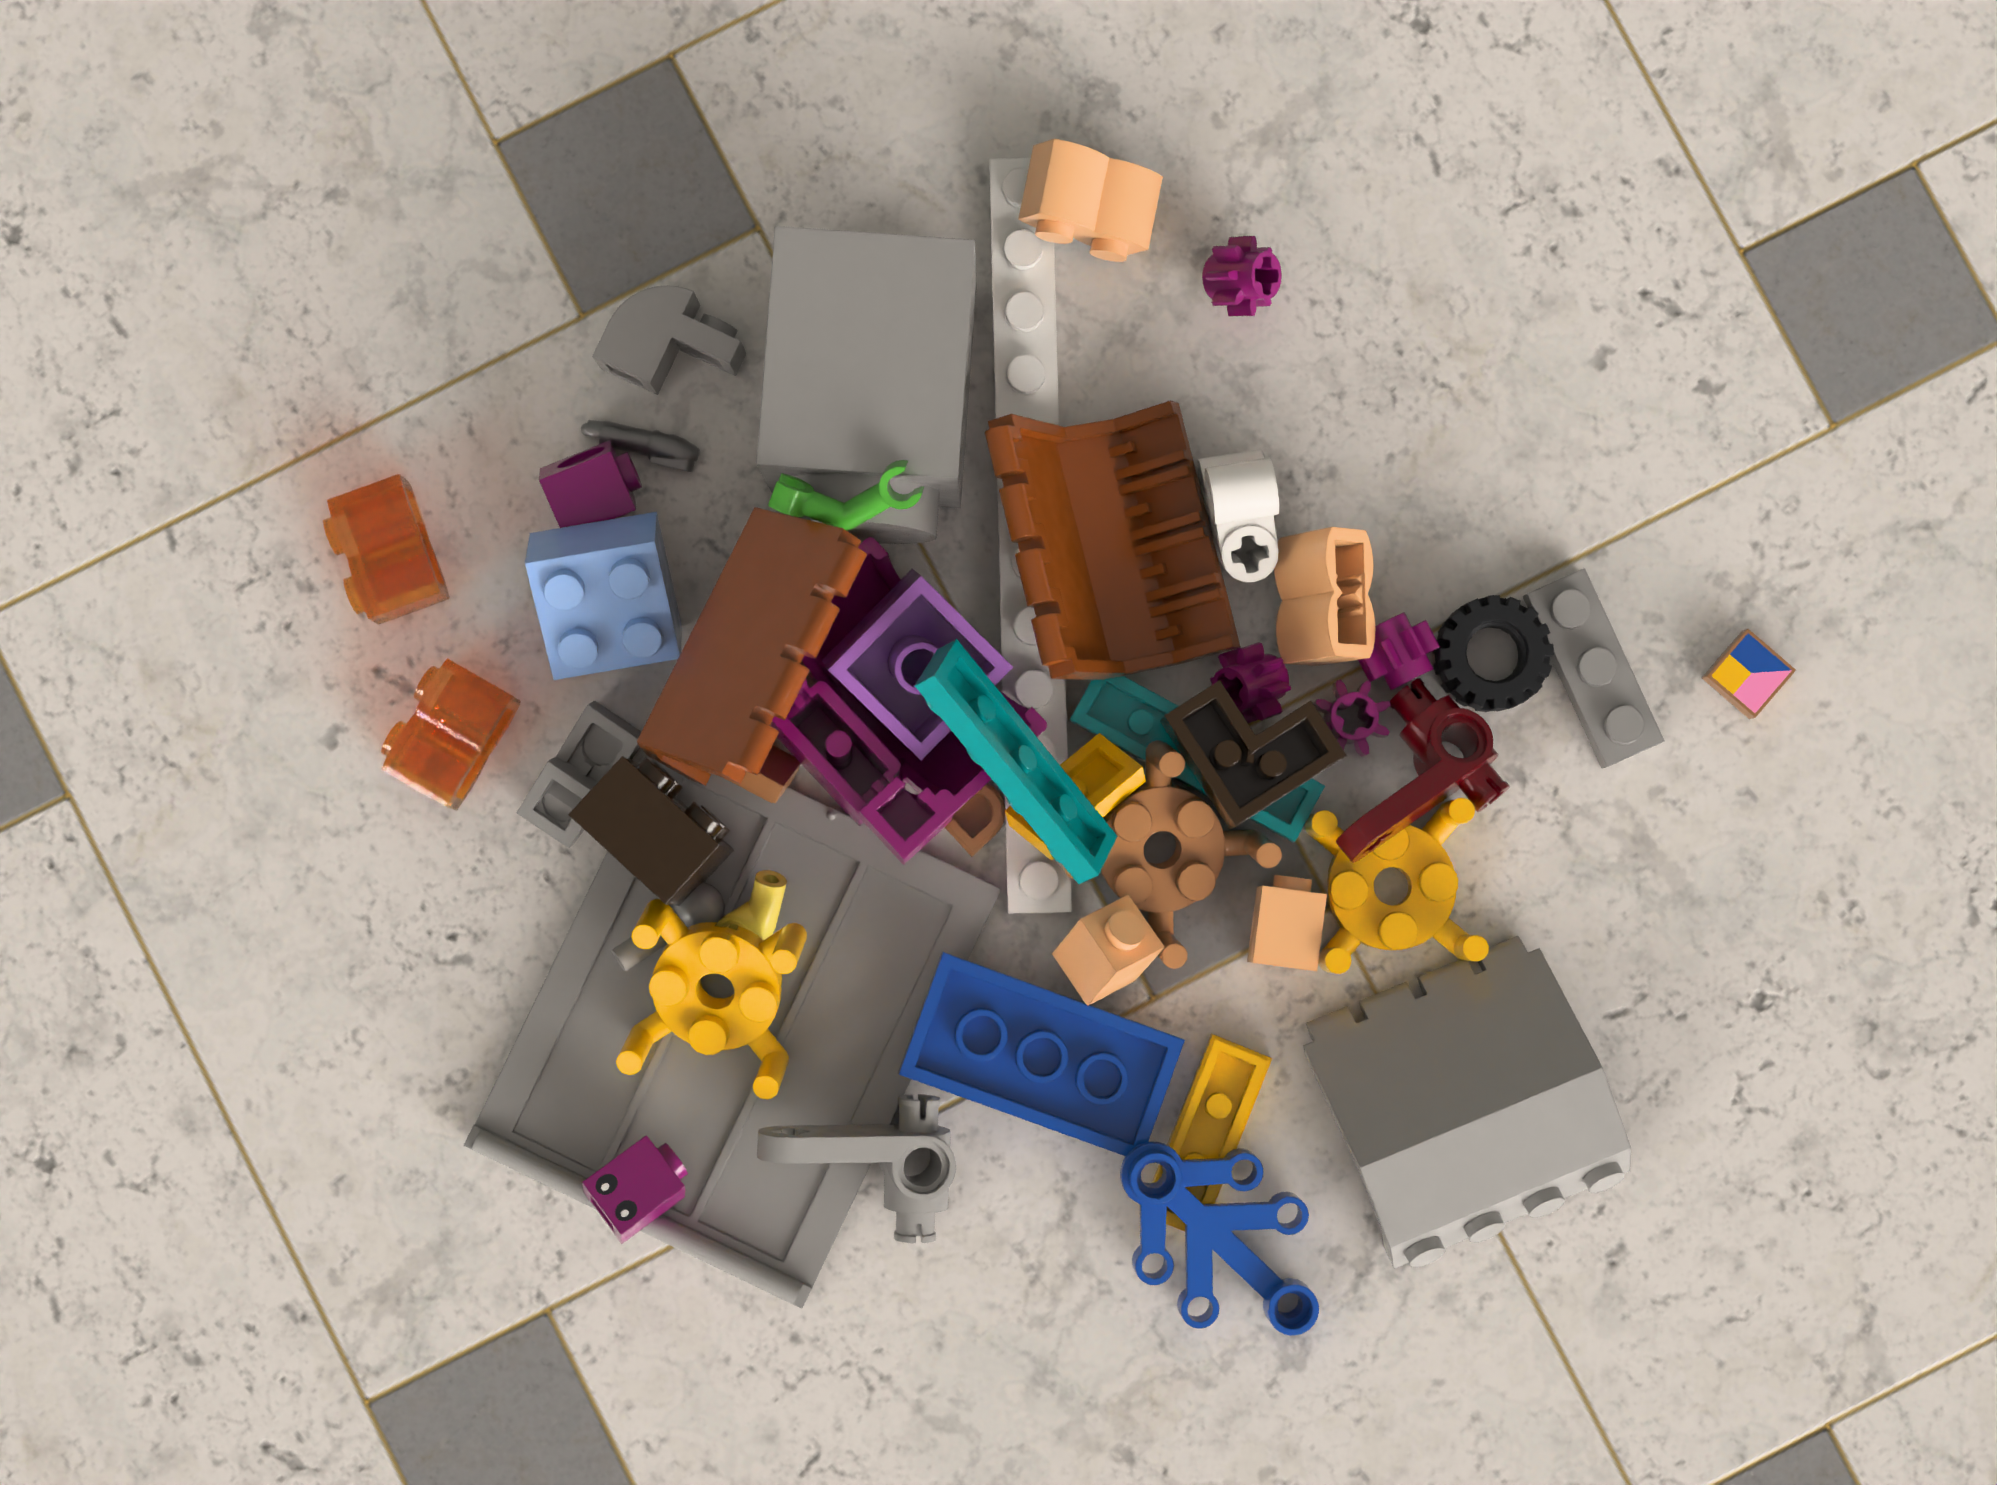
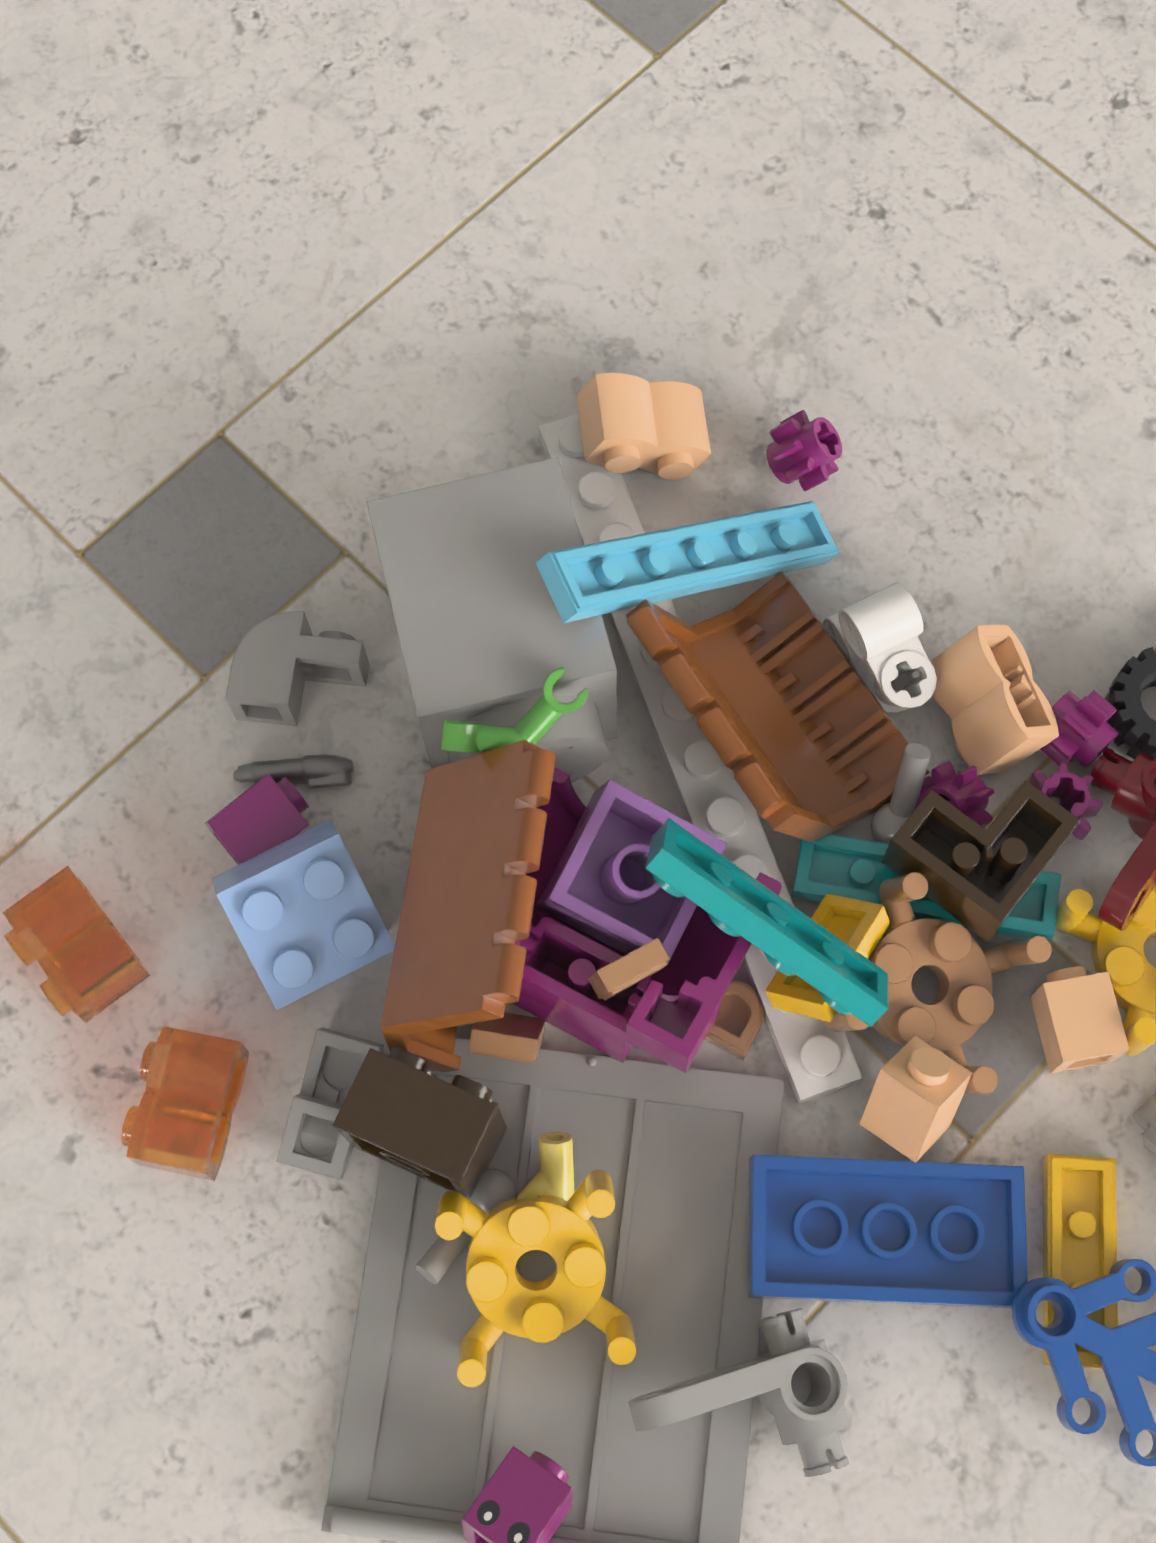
camera: 15 degrees left, 15 degrees down
none -> medium azure tile [535,501,839,623]
none -> medium nougat tile [588,938,670,1001]
none -> light grey bar [871,743,931,844]

